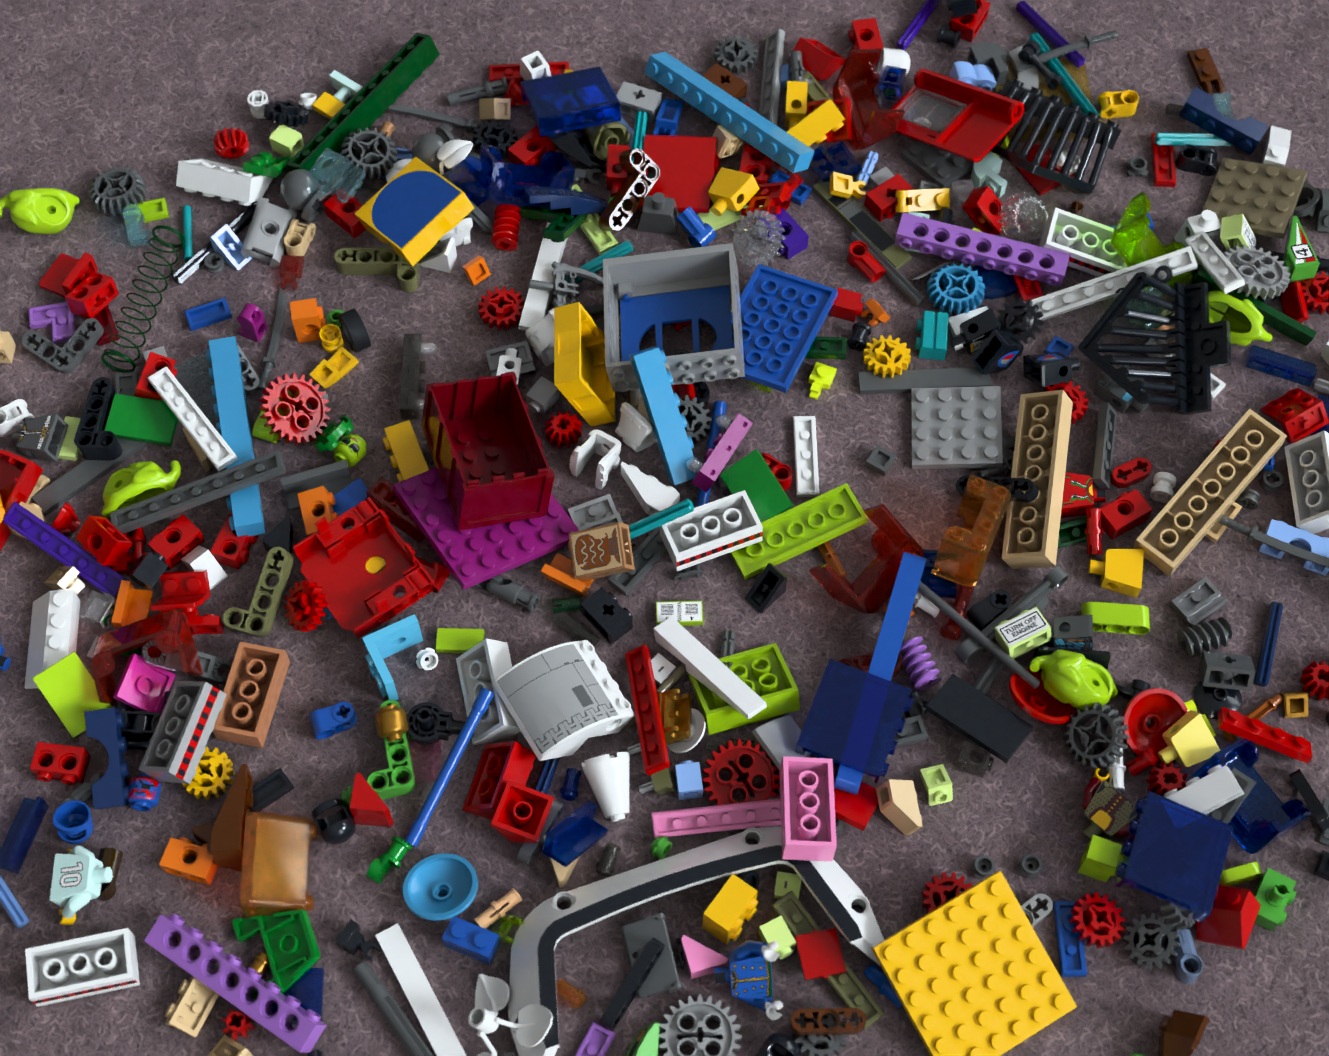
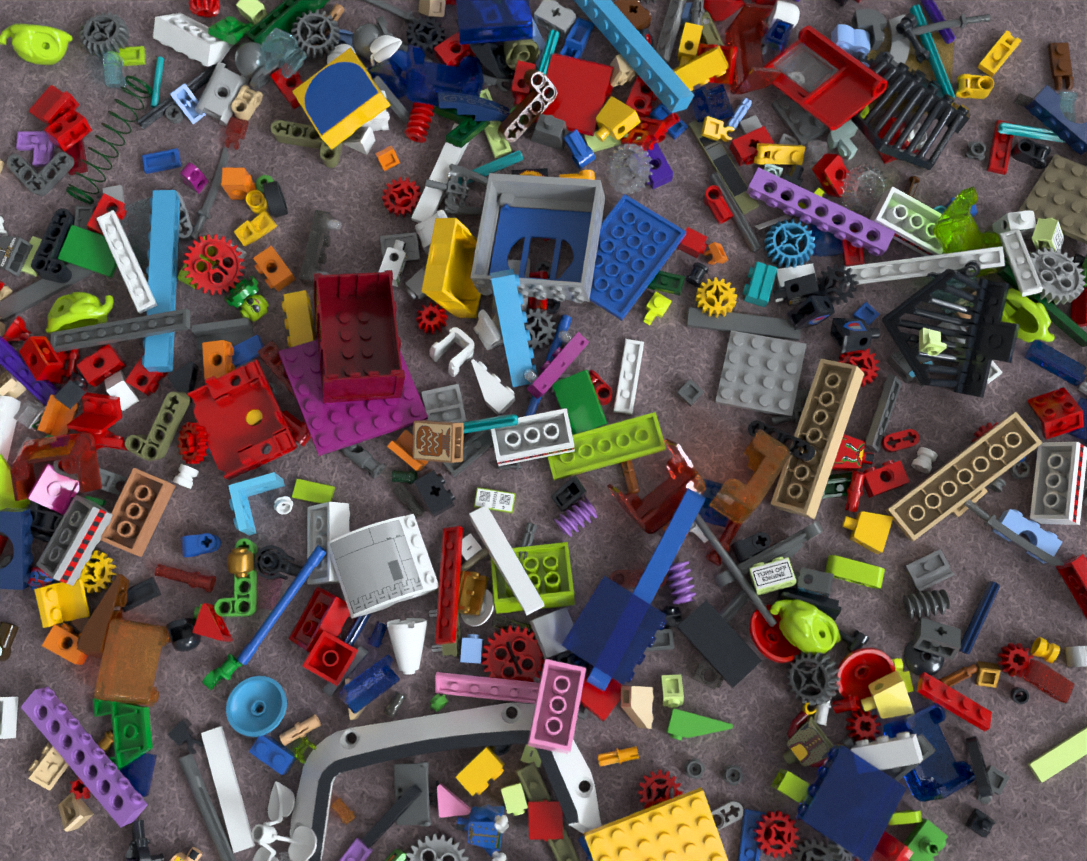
camera: 15 degrees right, 15 degrees up
none -> yellow bracket [34,579,90,628]
none -> clear red pin [155,564,216,593]
none -> white wheel [173,464,199,489]
none -> orange brick [253,246,296,292]
none -> medium lavender piece [553,496,598,537]
none -> light orange axle [598,746,639,766]
none -> bright green slope [666,708,733,741]
none -> yellowish green bracket [919,328,947,356]
none -> yellow plate [977,30,1022,77]

